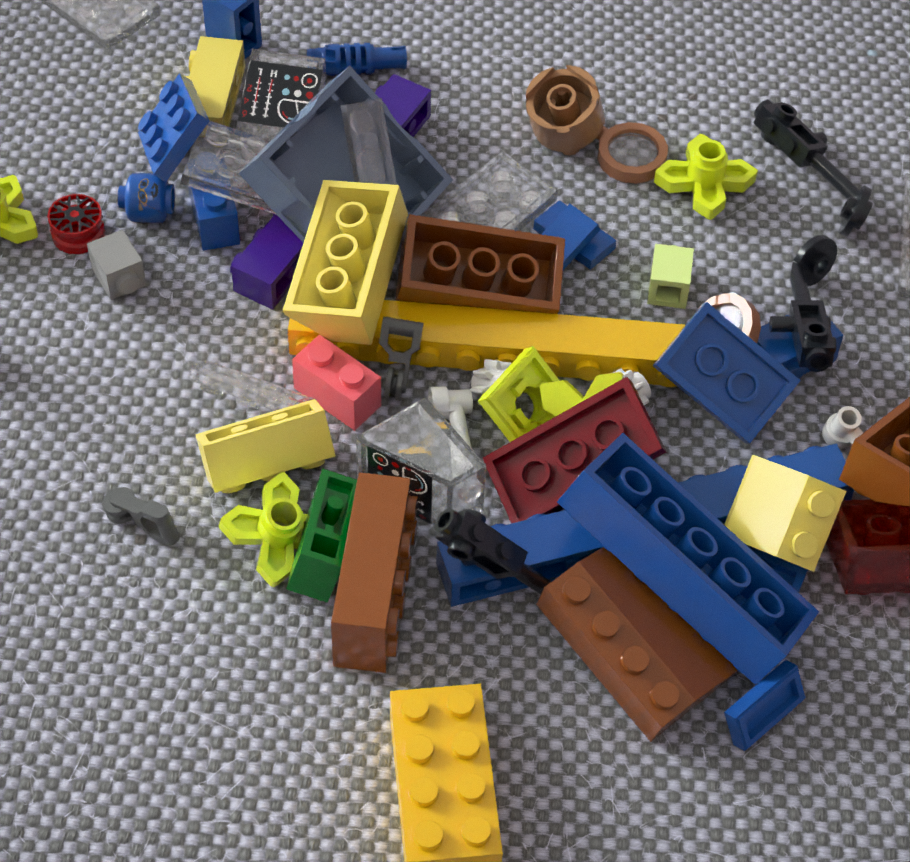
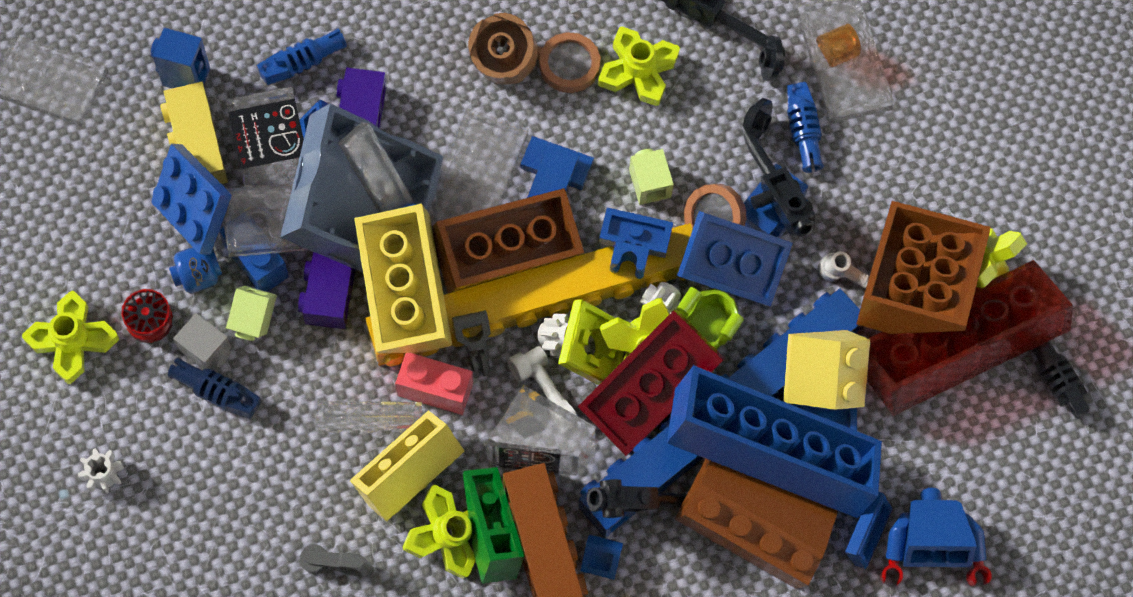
camera: 25 degrees left, 15 degrees up
none -> dark blue hinge [168,358,261,419]
none -> yellowish green brick [226,286,277,341]
none -> blue plate [580,535,623,580]
none -> blue plate [599,207,673,279]
none -> lime piece [676,287,744,350]
none -> blue hinge [787,82,824,173]
none -> blue torso [880,487,992,586]

